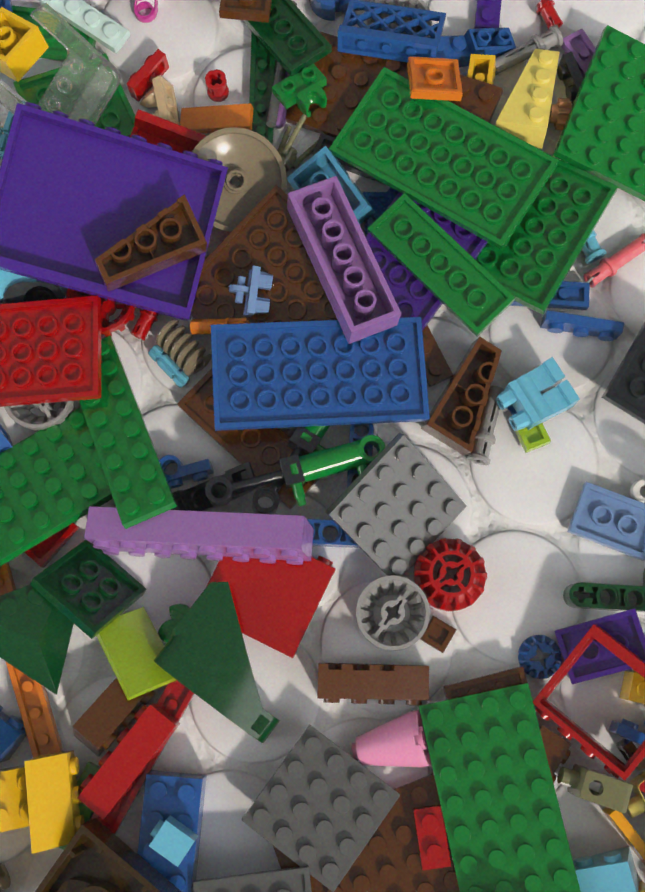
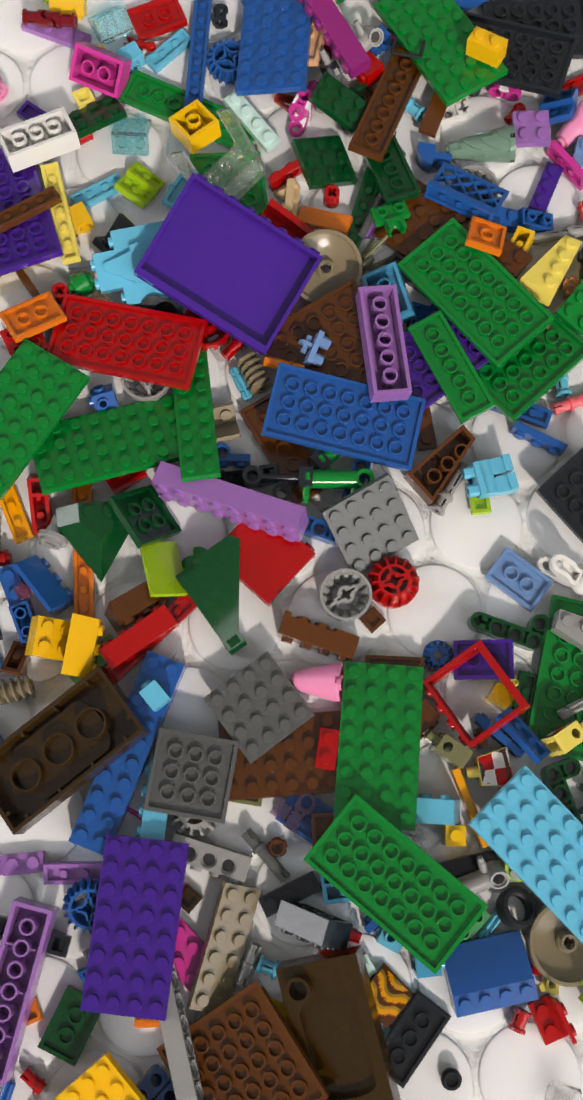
camera: 10 degrees right, 0 degrees up
reddish brown wedge [95,194,207,292] -> none
none -> dark tan bracket [213,401,241,443]
none -> dark green plate [291,135,358,190]

